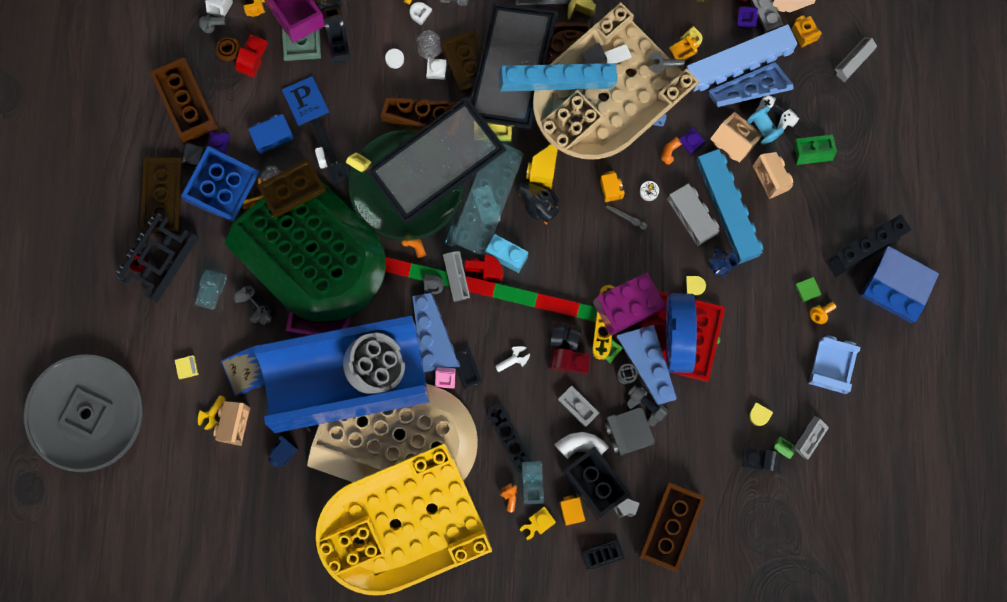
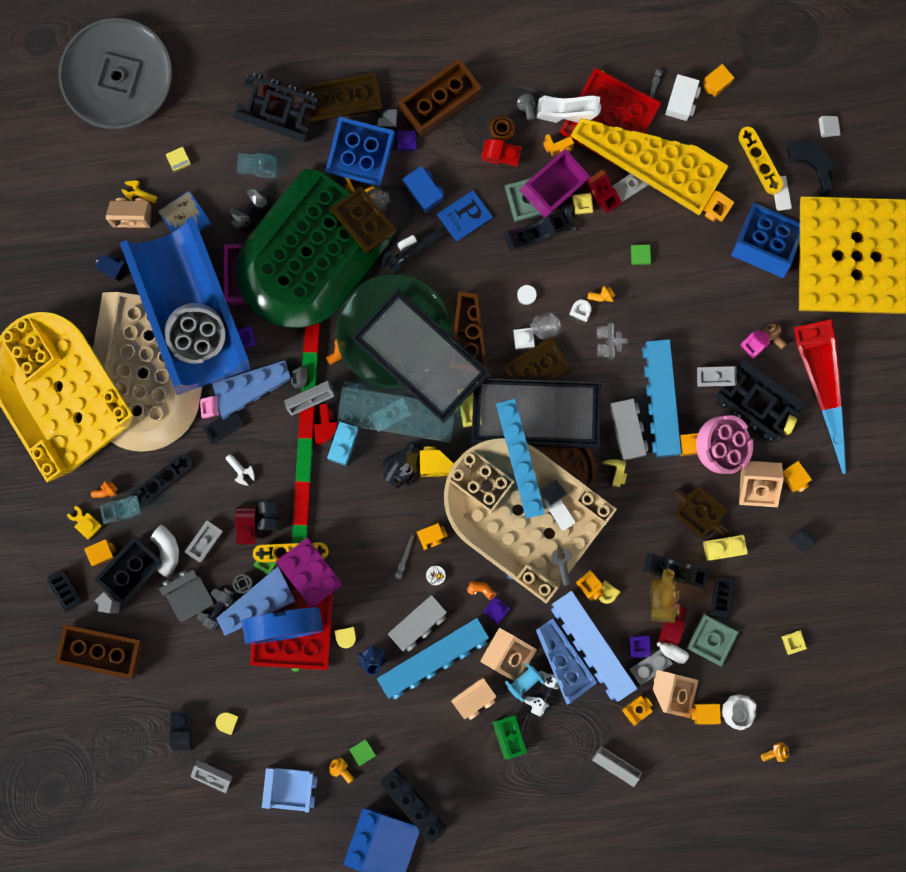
camera: 85 degrees right, 5 degrees up
light yellow tile [346,153,371,172] -> none
bright green tile [773,436,795,459] -> none

